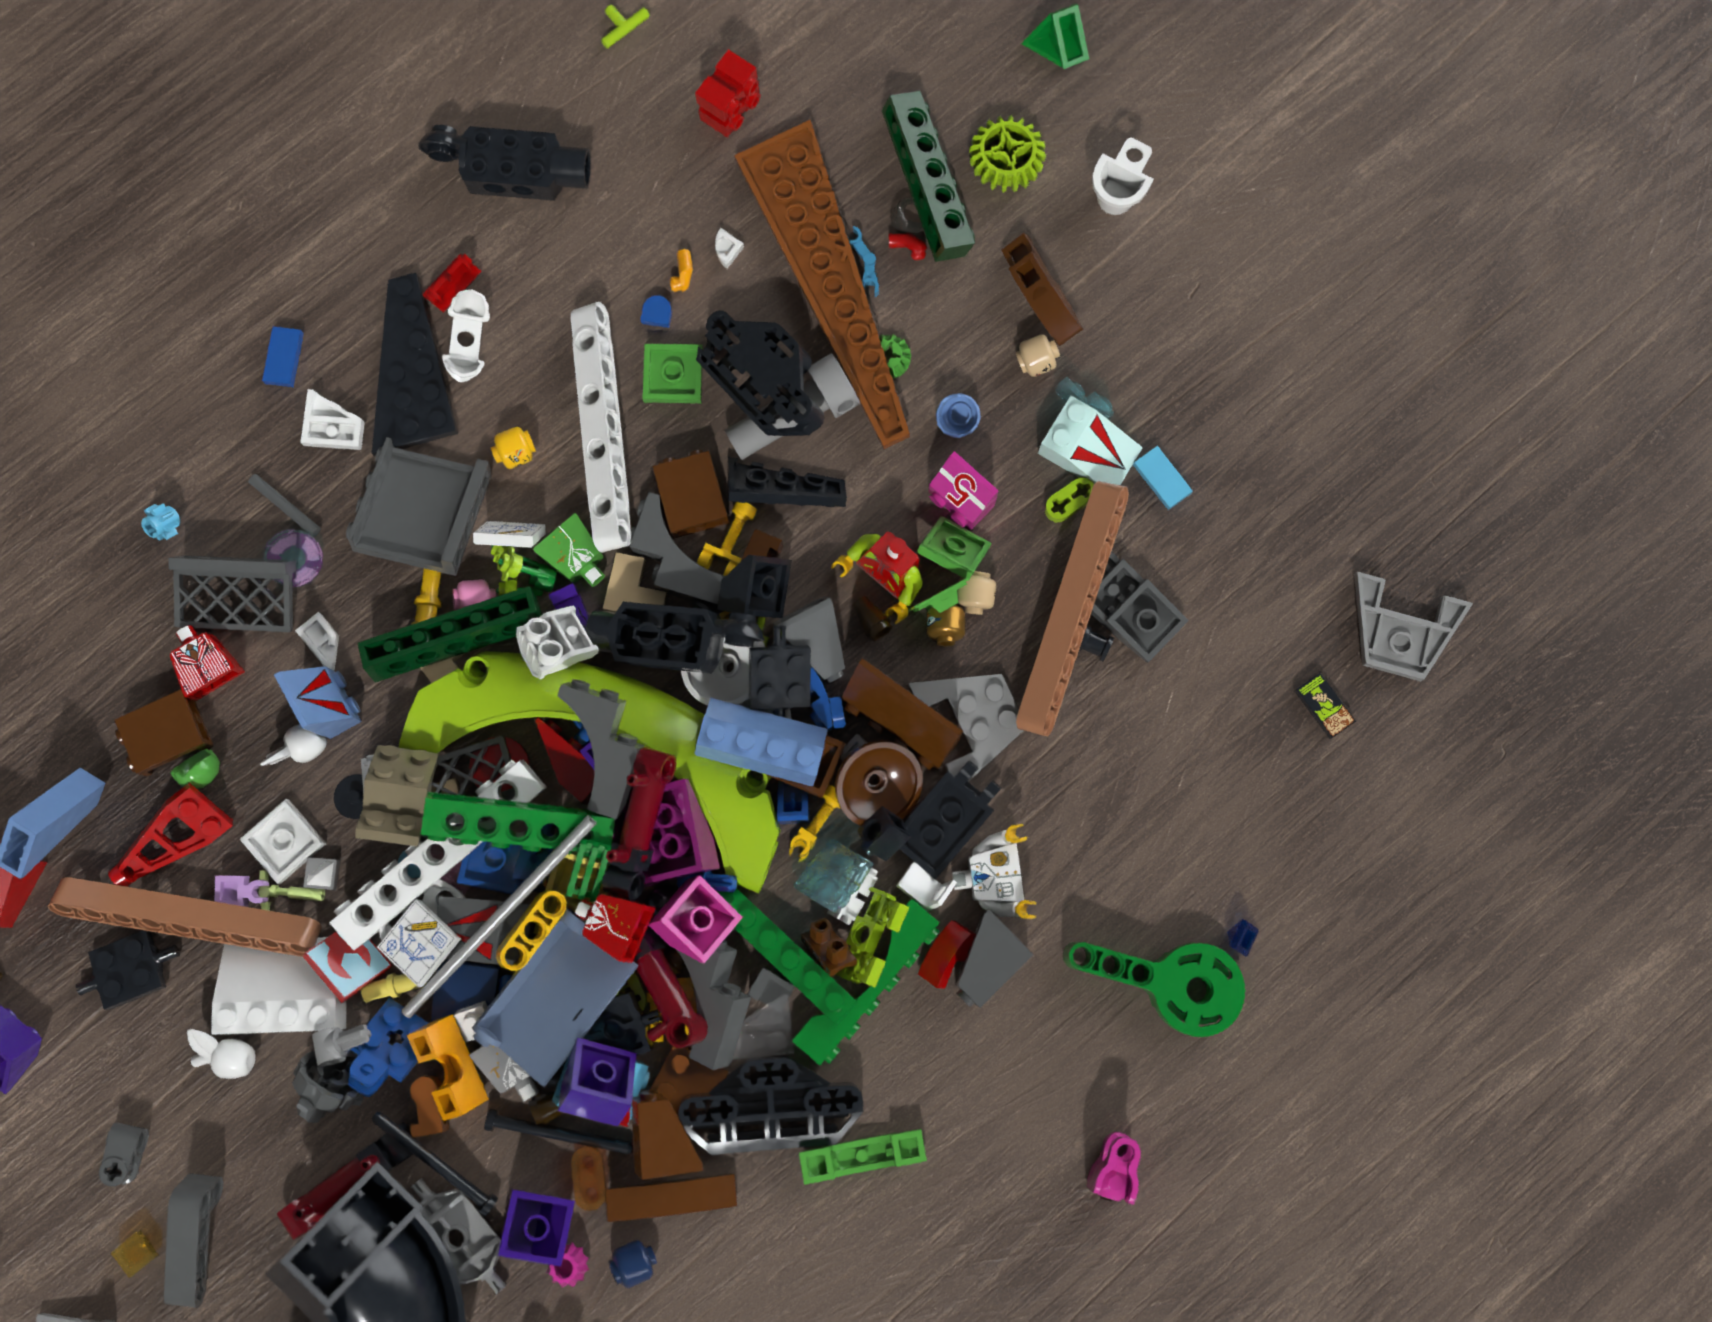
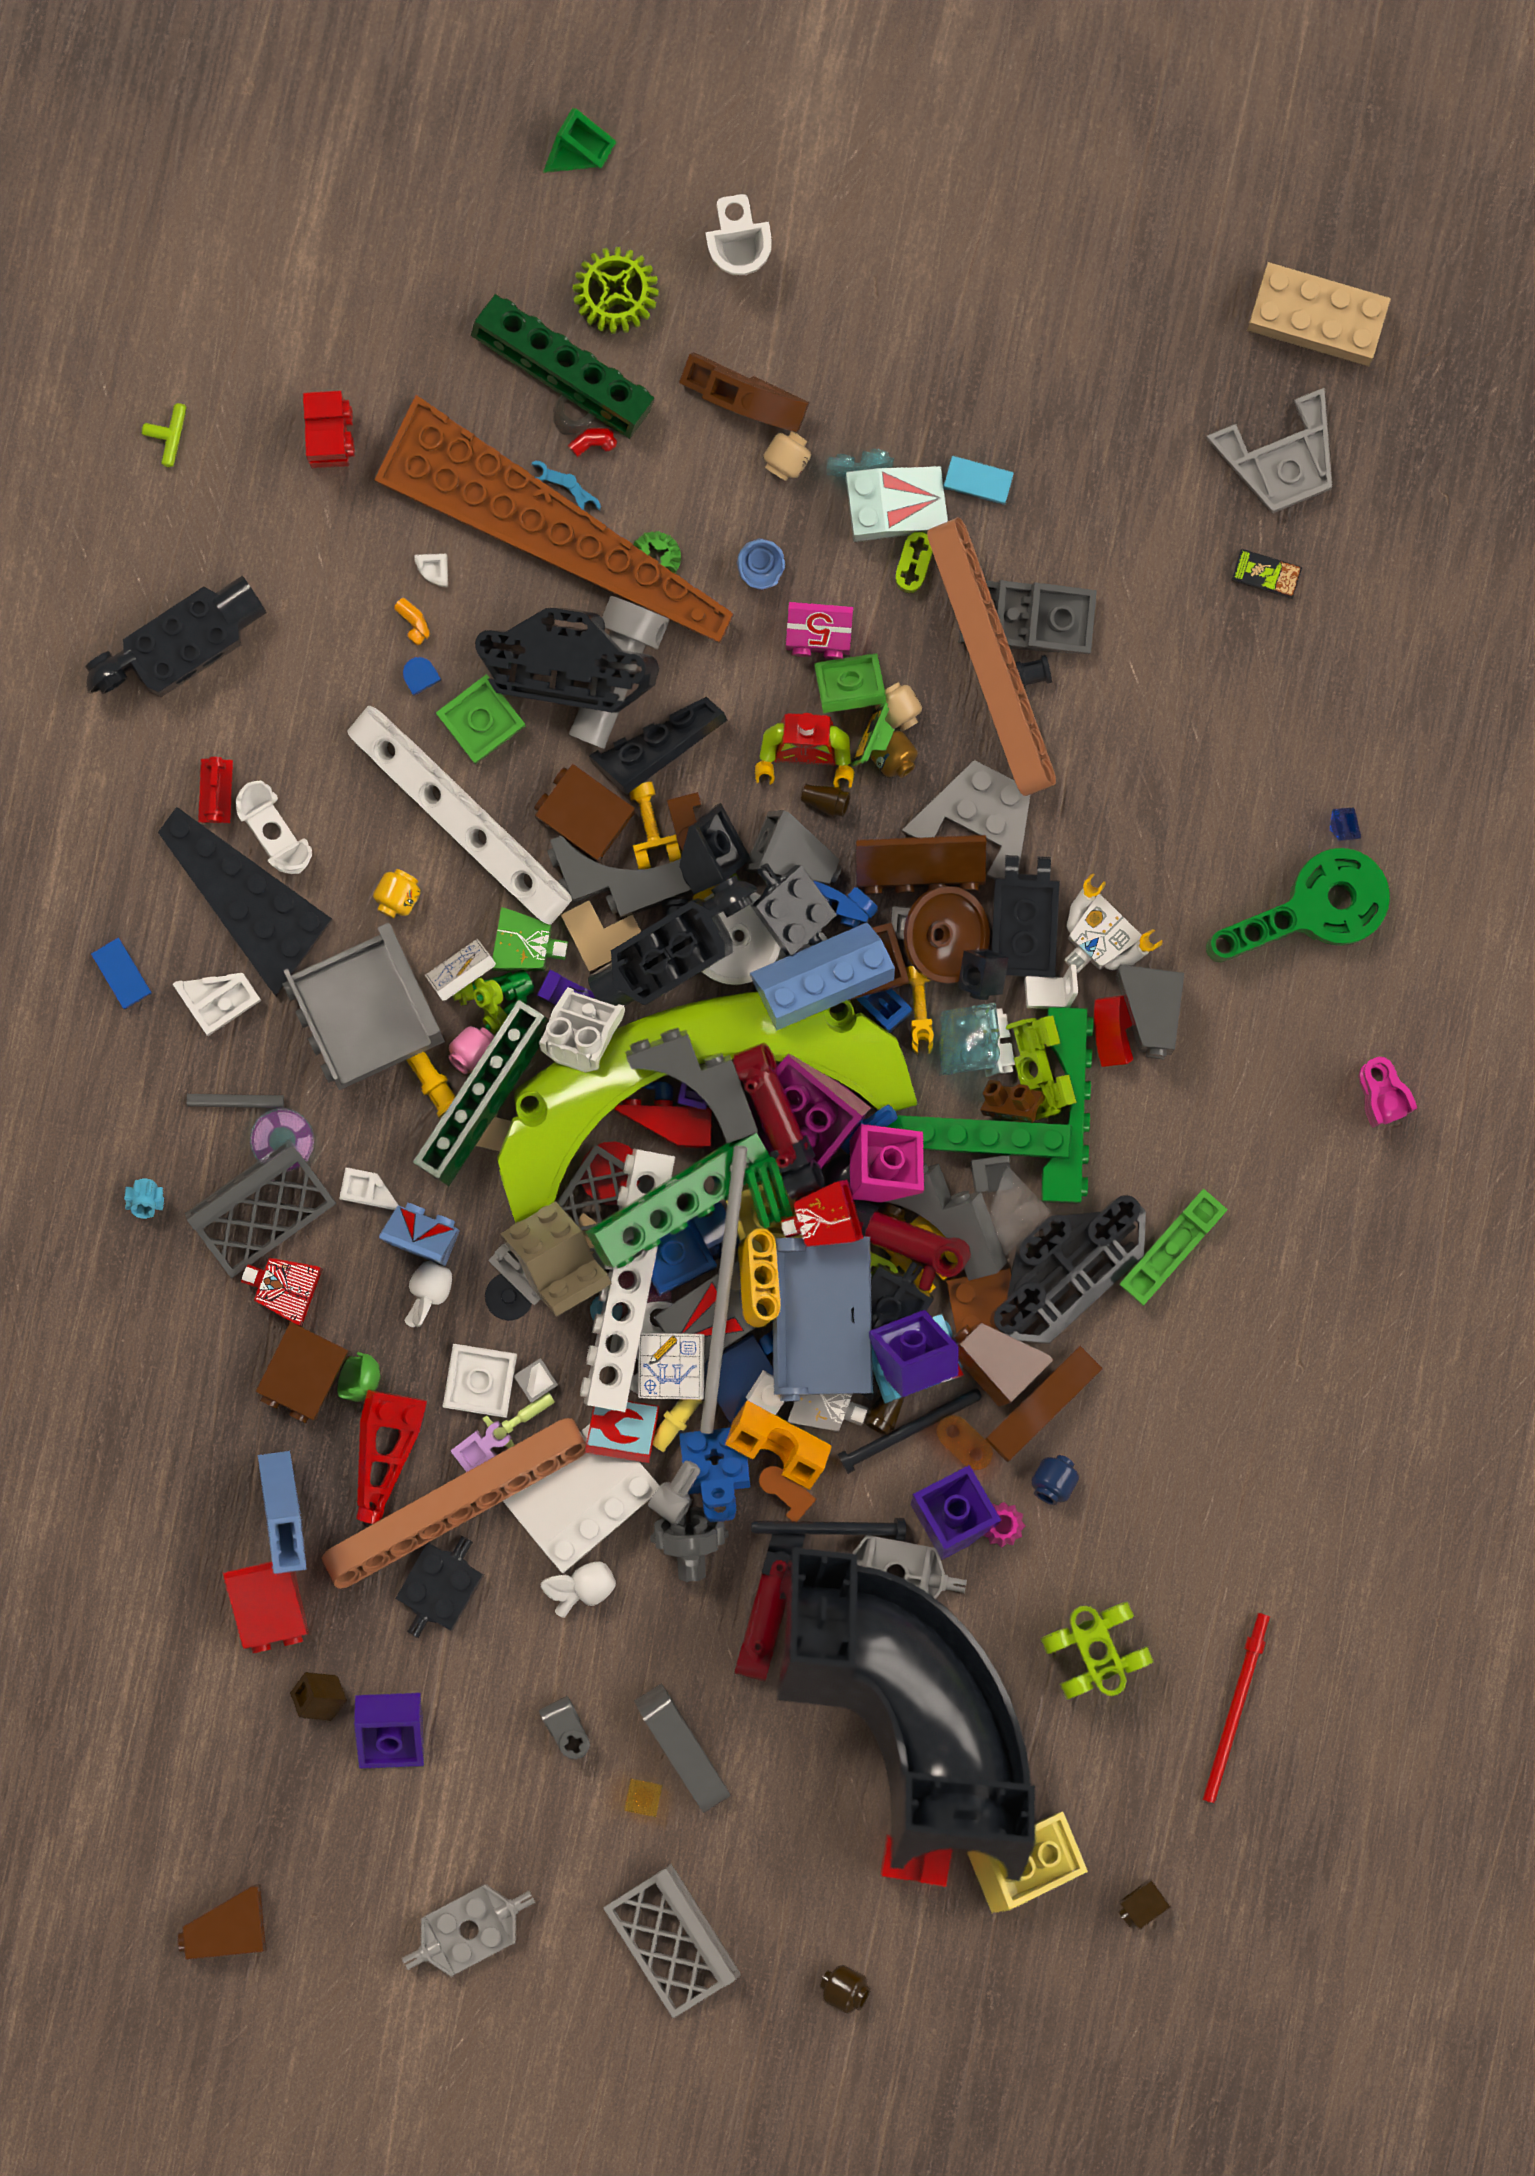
camera: 40 degrees left, 5 degrees up
none -> tan brick [1247,262,1391,366]

